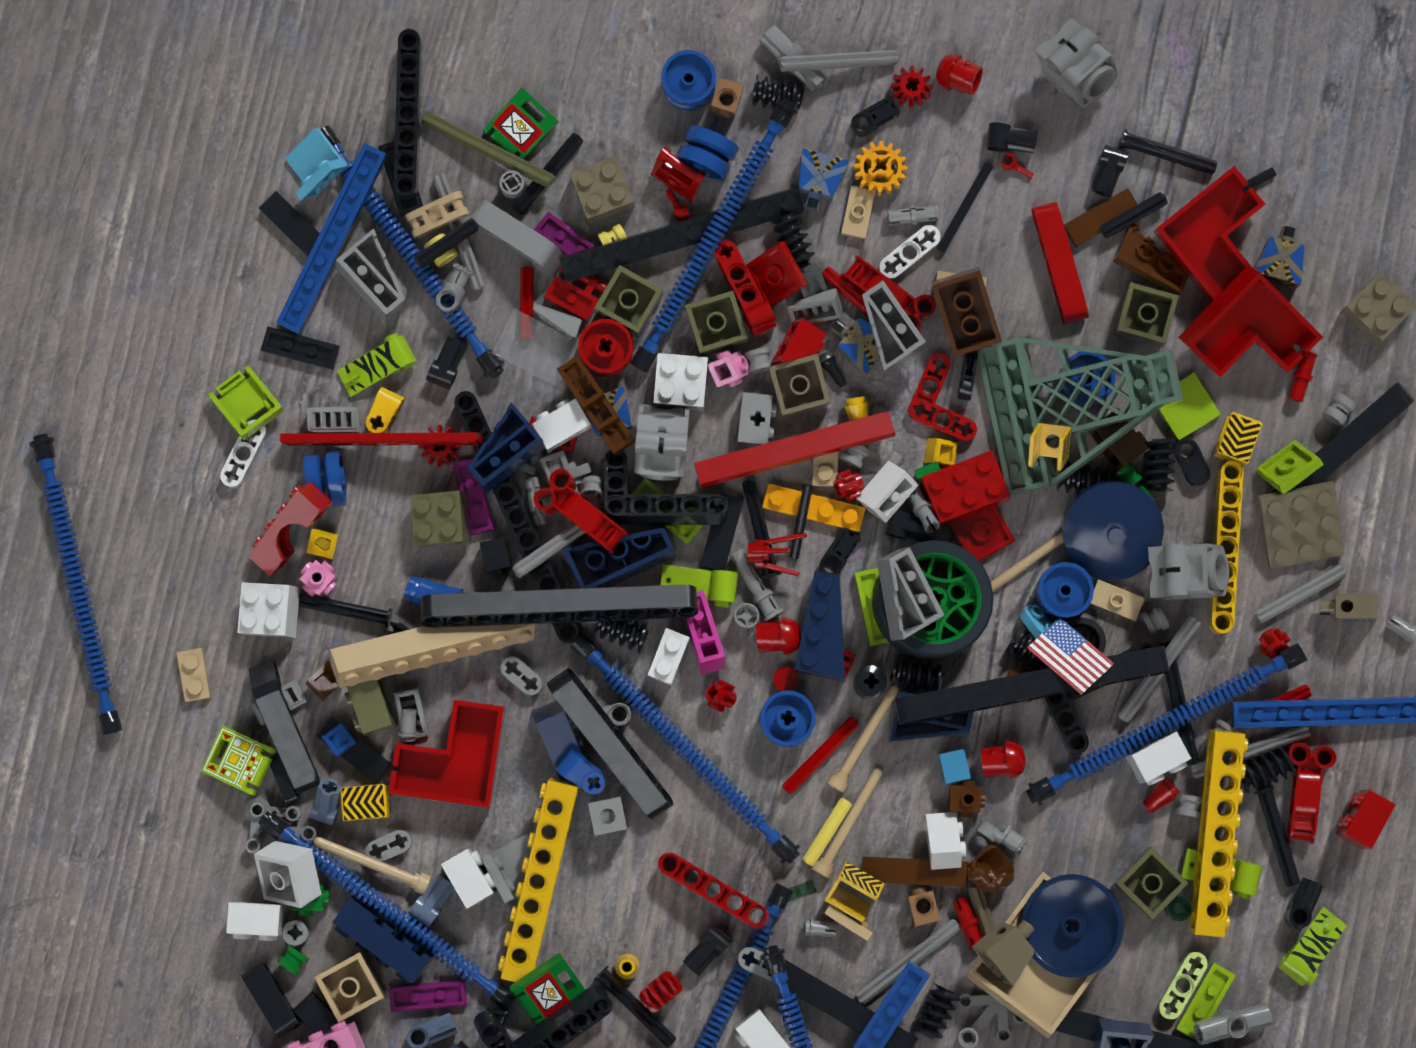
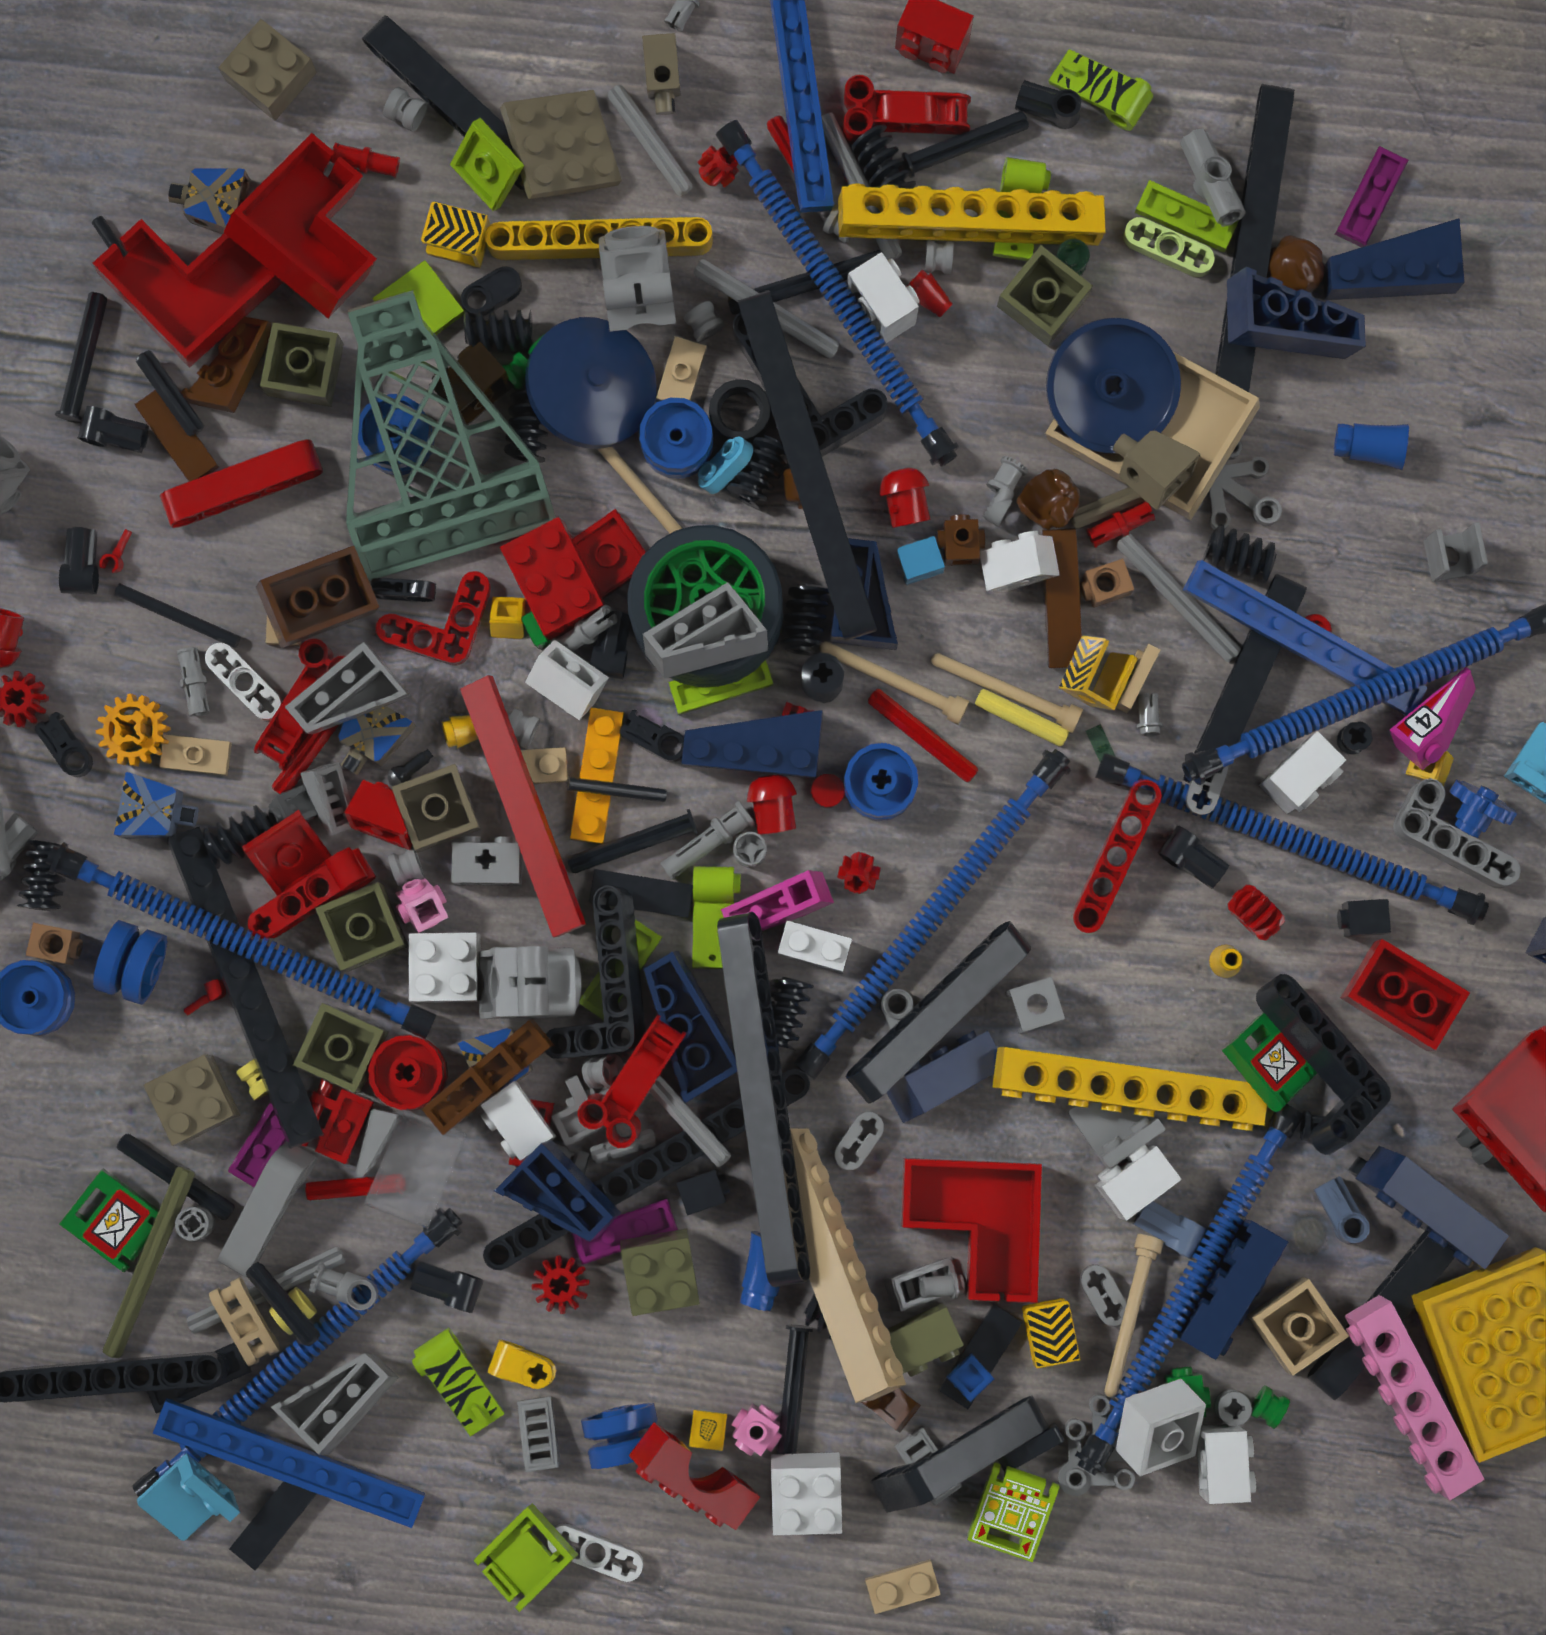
camera: 90 degrees left, 0 degrees up
black beam [241,962,302,1038] -> none
black tile [261,326,340,371] -> none
red tile [280,432,483,446] -> none
sand blue piece [309,778,341,826] -> none
magenta tile [389,980,468,1012] -> none
blue piece [556,749,605,794] -> none
black axle [593,965,676,1047] -> none
red plate [651,147,706,202] -> none
red plant [747,533,807,576] -> none
red gear [833,469,864,502] -> none
sticker [1027,618,1114,694] -> none
yellow piece [1028,423,1071,471] -> none

